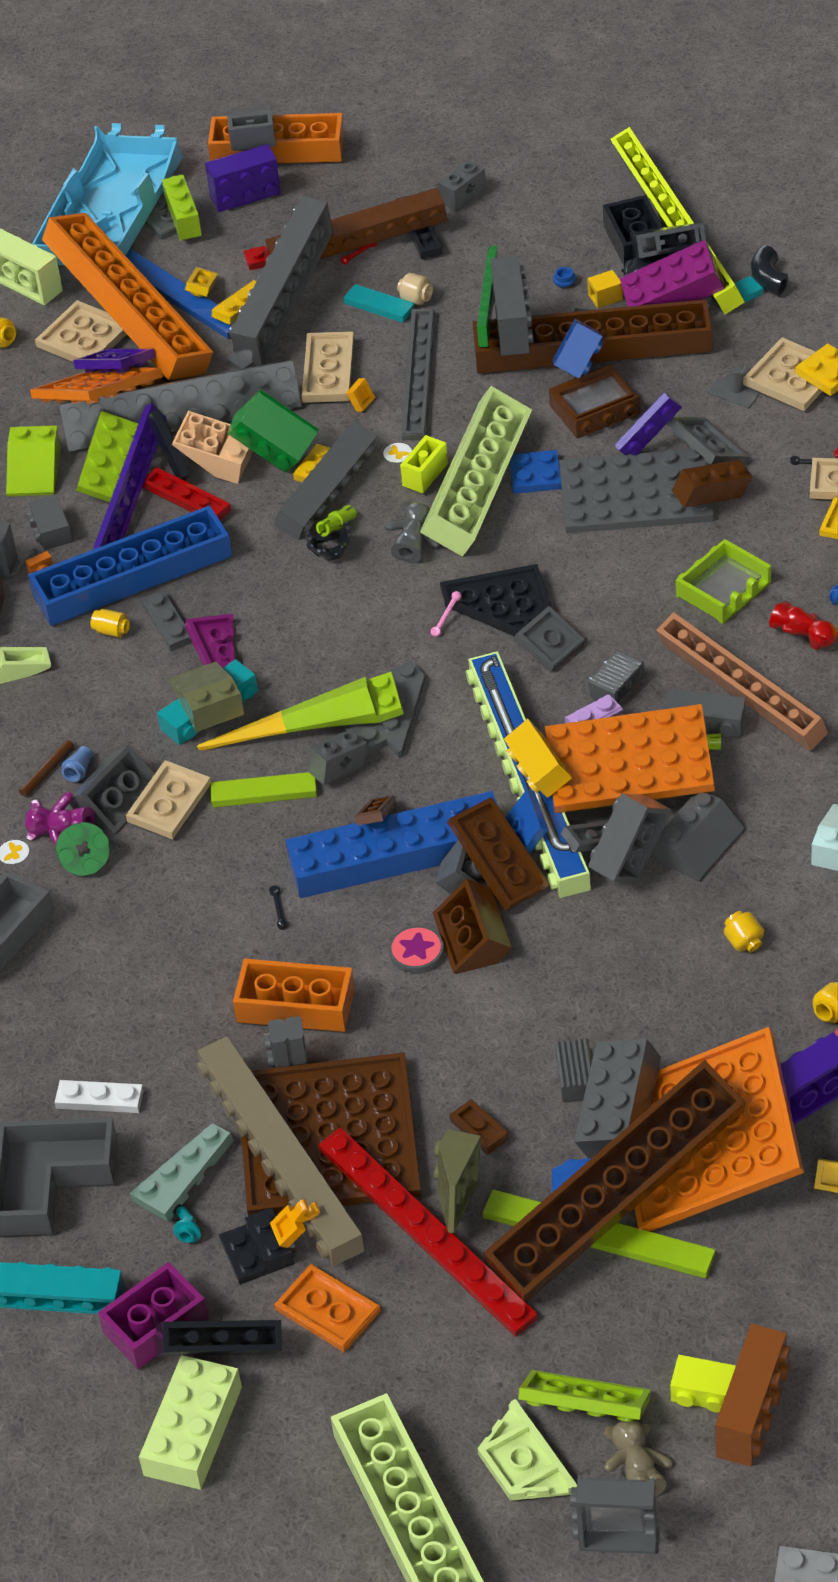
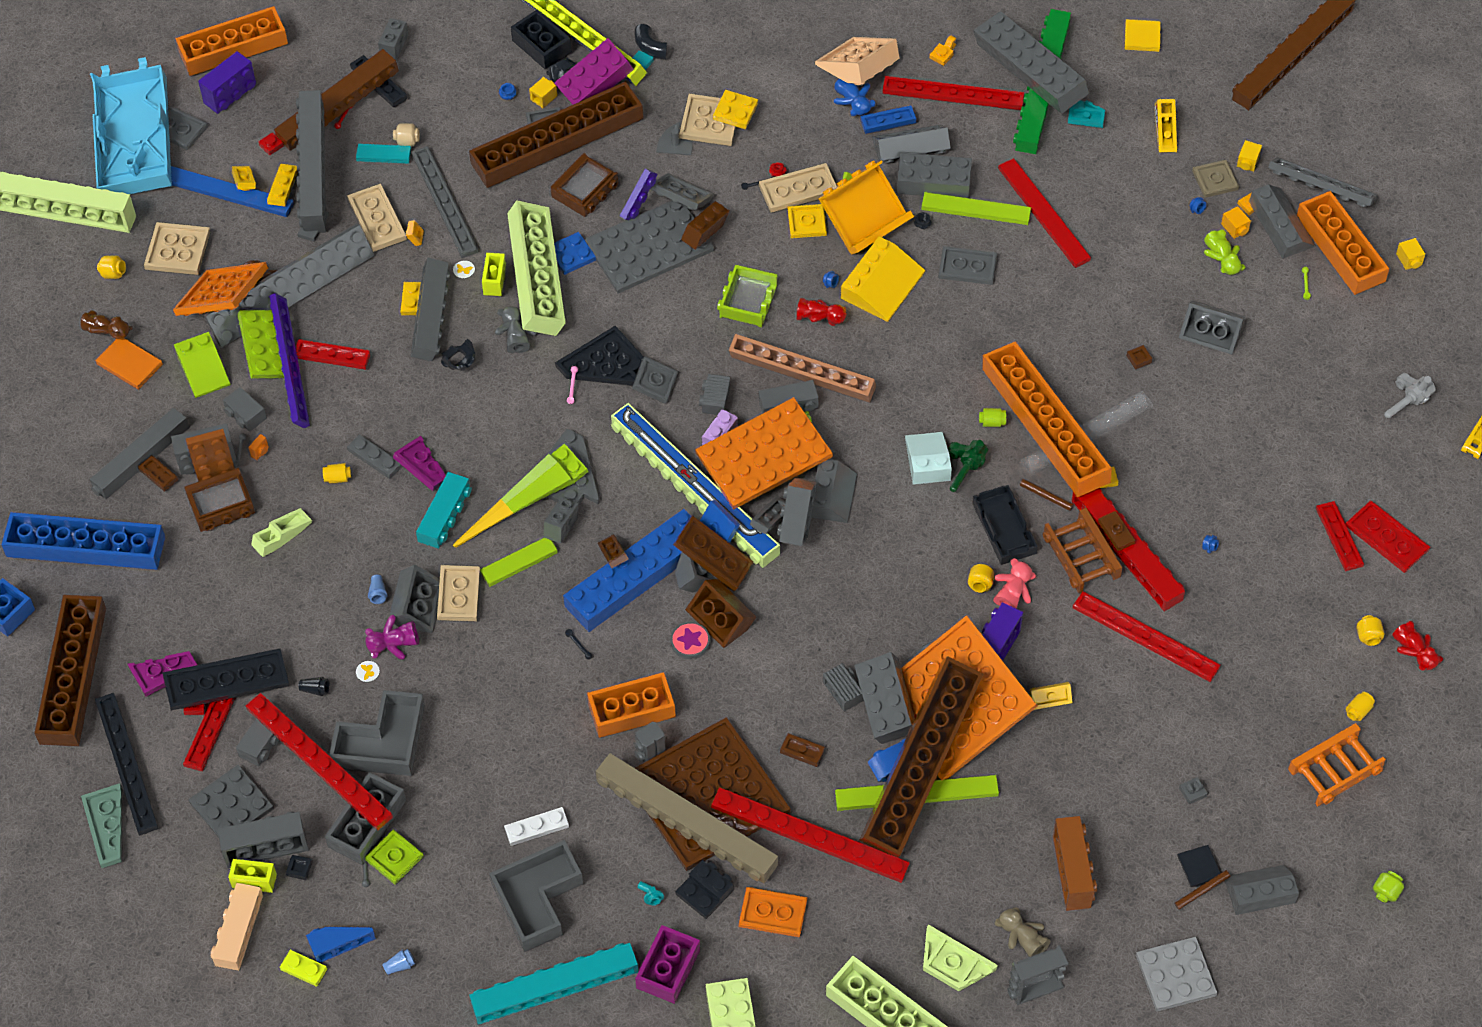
camera: 30 degrees left, 10 degrees up
reddish brown bar [19,740,74,798] -> none
blue brick [28,505,232,626] -> none
orange brick [42,213,213,380] -> none
green plate [55,822,110,876] -> none
dark purple plate [73,348,156,373] -> none
sand green wing [129,1123,234,1222] -> none
black tile [147,410,190,481] -> none
black brick [156,1320,282,1356] -> none
lime brick [162,175,202,241] -> none
olive slope [168,662,244,732] -> none
light nougat slope [172,411,253,484] -> none
dark grey slope [227,103,276,151] -> none
green slope [228,390,319,473] -> none
light orange plate [270,1199,320,1248] -> none
lime pin [316,505,356,537] -> none
olive slope [434,1129,481,1233] -> none
green tile [477,246,498,347] -> none
dark grey brick [491,256,533,356] -> none
yellow brick [504,719,572,798] -> none
lime plate [518,1370,651,1422] -> none
blue brick [552,318,604,378] -> none
black slope [630,222,706,258] -> none
neon yellow brick [670,1355,736,1413] -> none
yellow head [724,911,765,953] -> none

